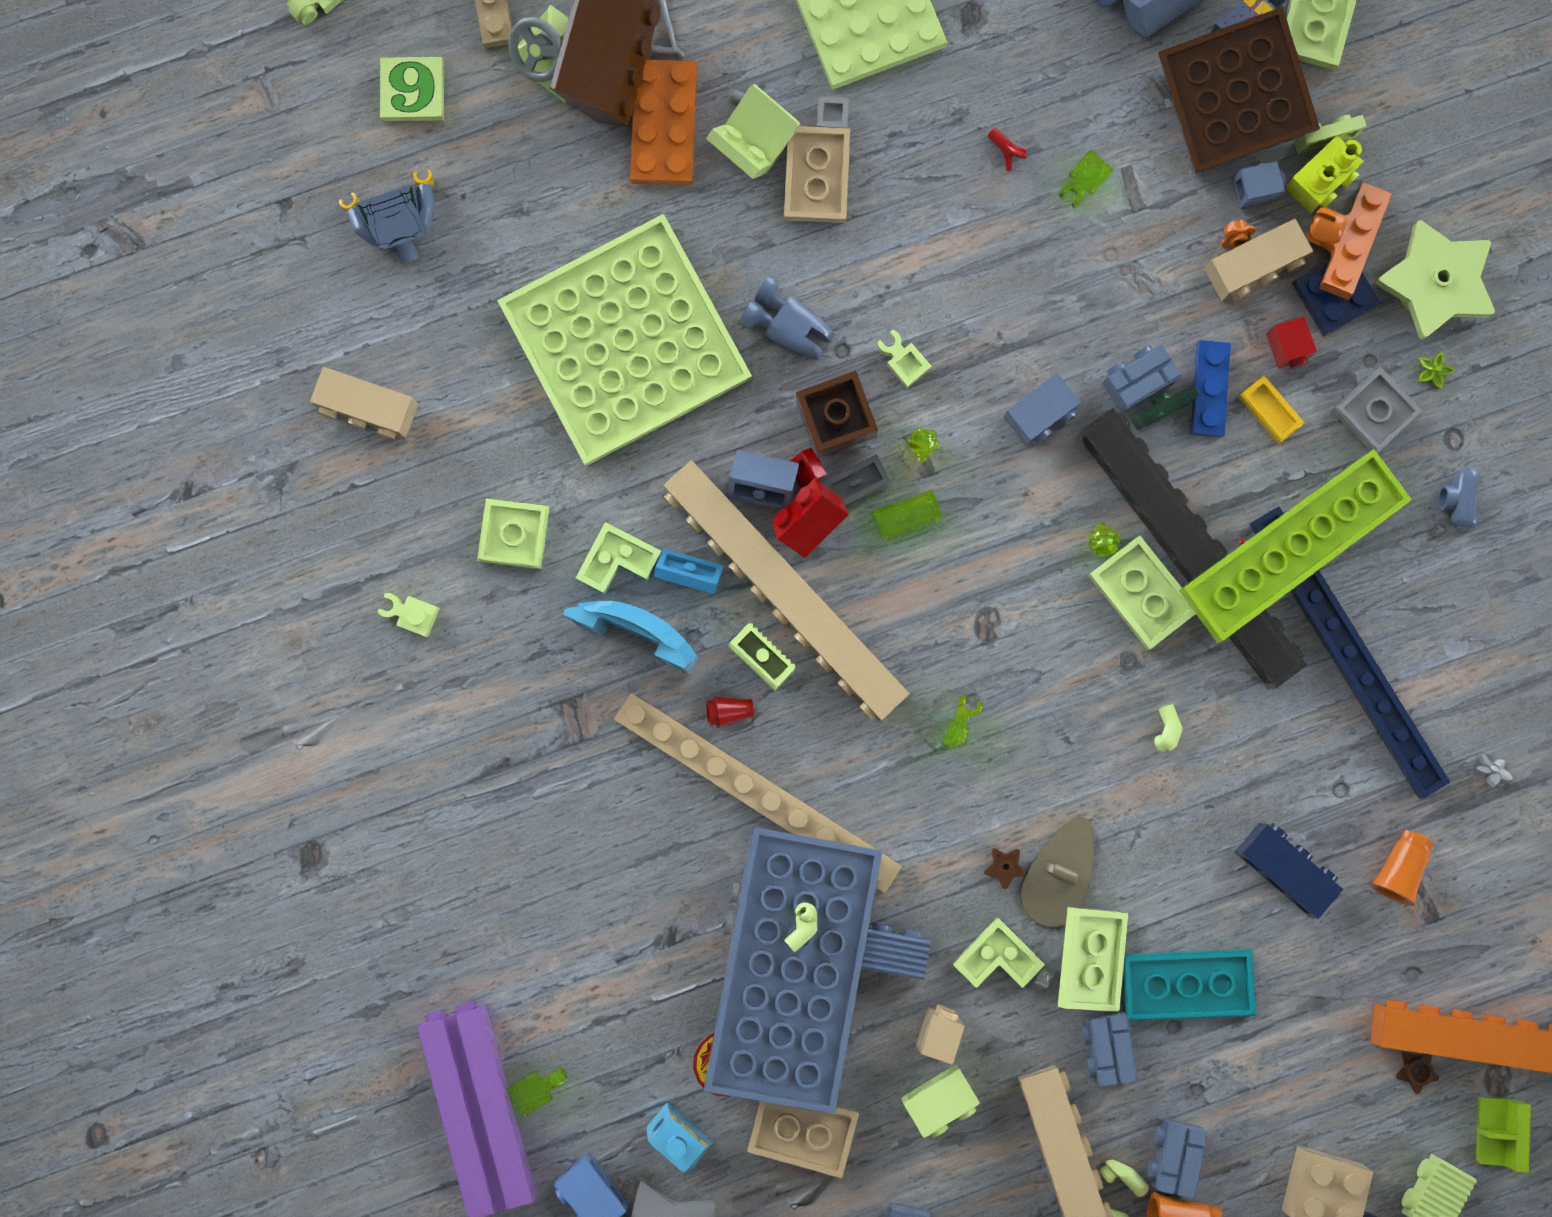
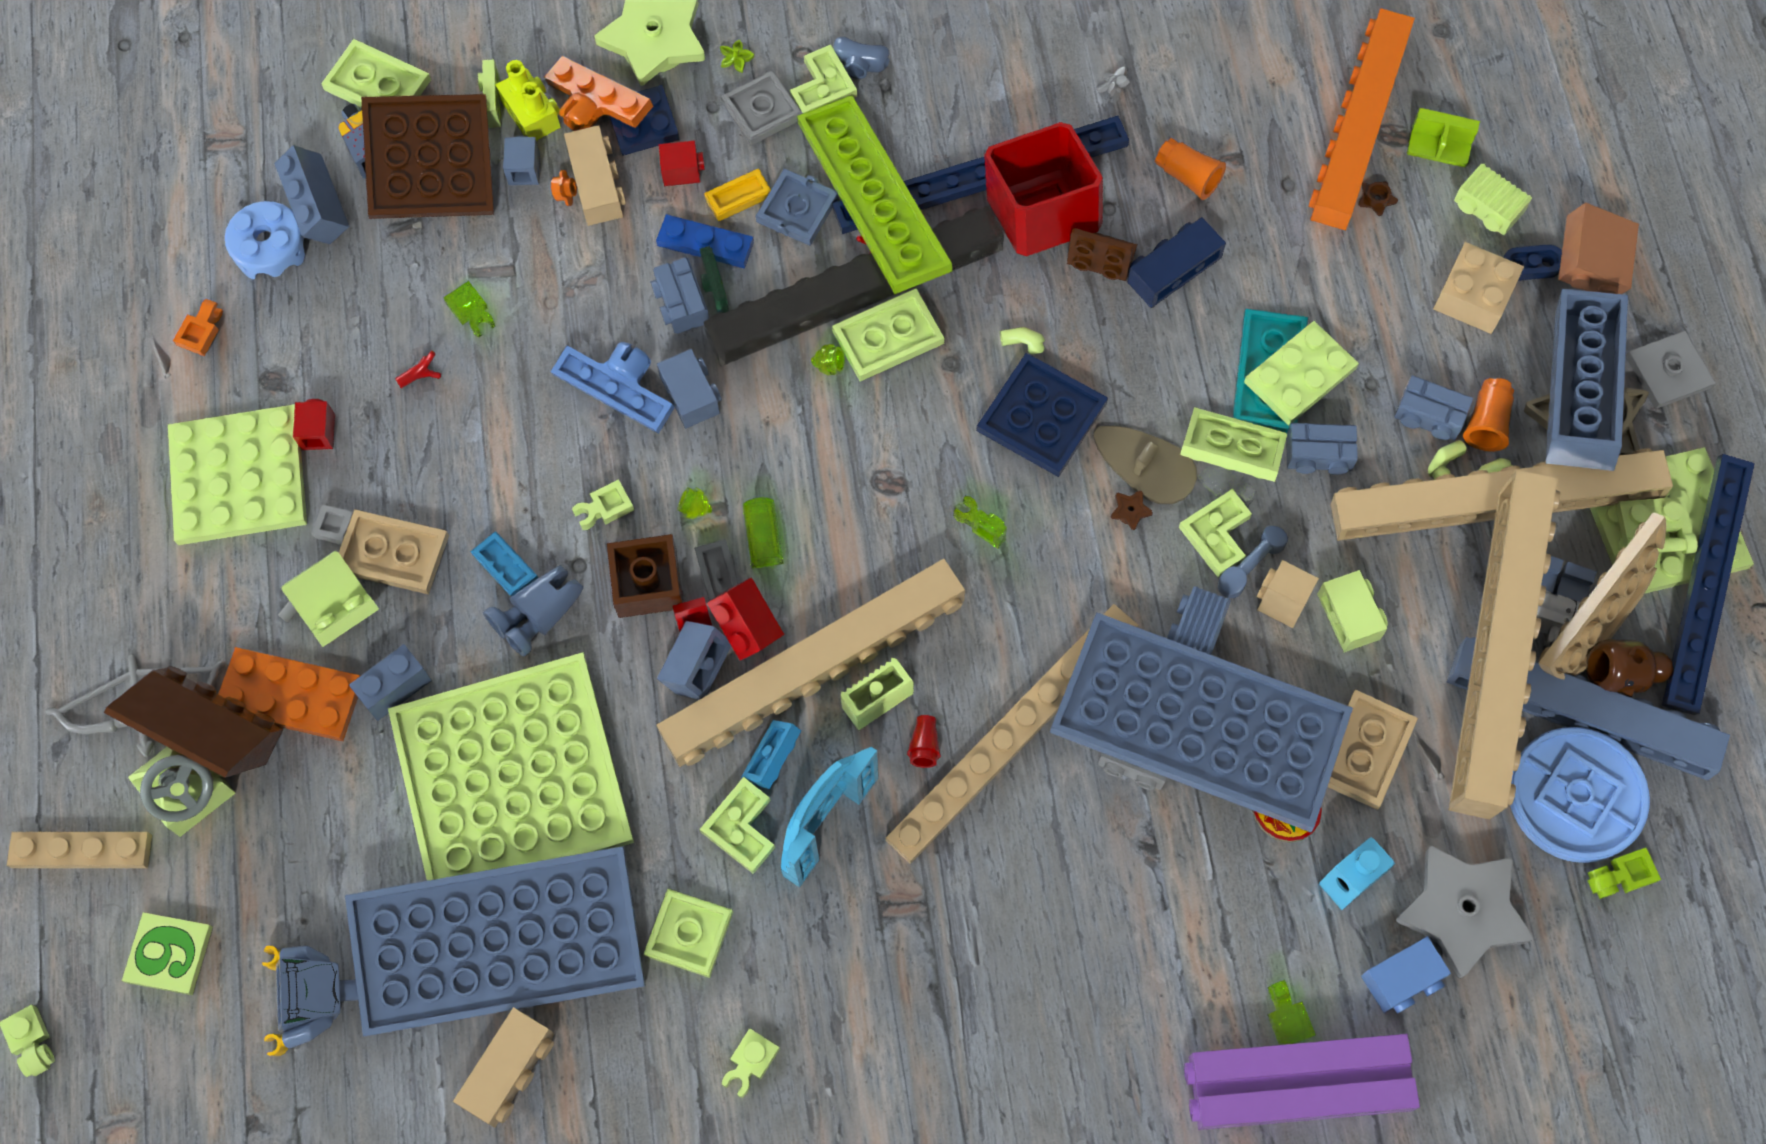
camera: 80 degrees left, 15 degrees down
yellowish green arm [784,902,817,952] -> none
none -> red brick [293,399,335,450]
none -> sand blue plate [345,846,646,1037]
none -> sand blue brick [349,644,432,721]
none -> dark azure plate [470,531,538,597]
none -> medium blue plate [551,342,675,434]
none -> sand blue plate [755,168,838,246]
none -> yellowish green plate [790,44,857,113]
none -> dark blue plate [976,353,1108,477]
none -> red plate [984,122,1103,256]
none -> reddish brown bracket [1067,228,1138,281]
none -> sand blue bar [1218,526,1288,598]
none -> yellowish green plate [1244,321,1359,426]

